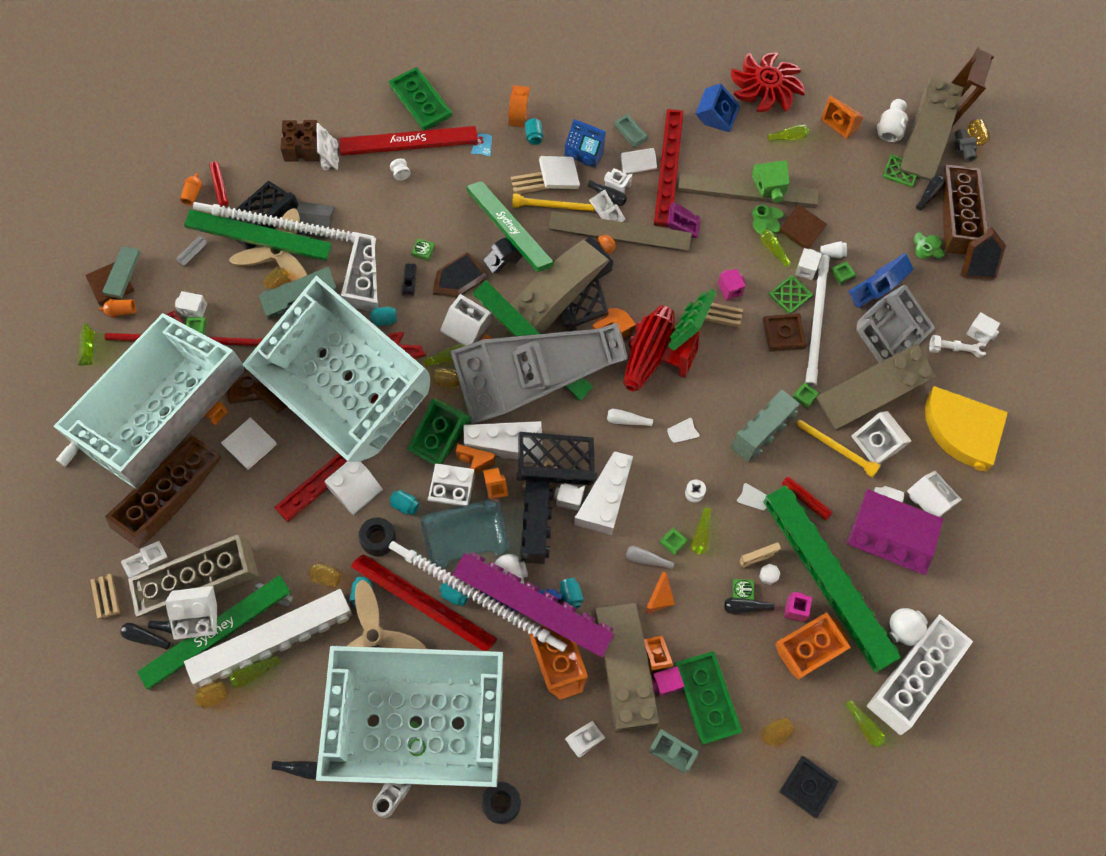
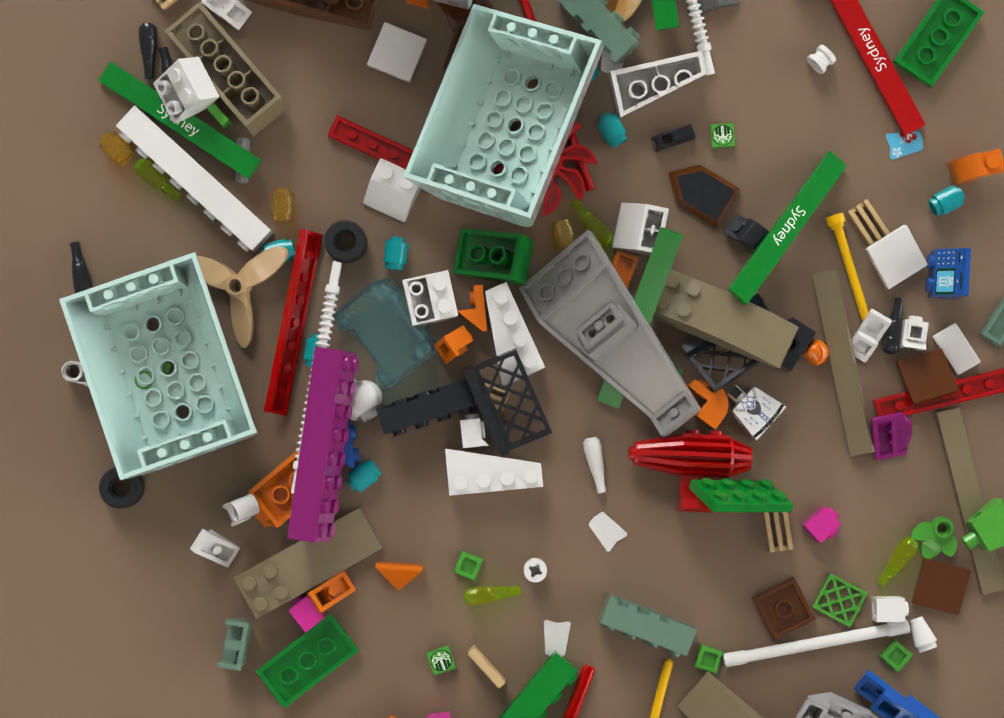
camera: 75 degrees right, 20 degrees up
light grey piece [626,546,674,570] -> none
black piece [724,598,774,614] -> none
white tile [759,564,780,585] -> none
none -> bright green tile [208,103,233,129]
none -> white piece [223,494,259,527]
none -> white torso [727,385,786,440]
none -> reddish brown tile [896,348,958,406]

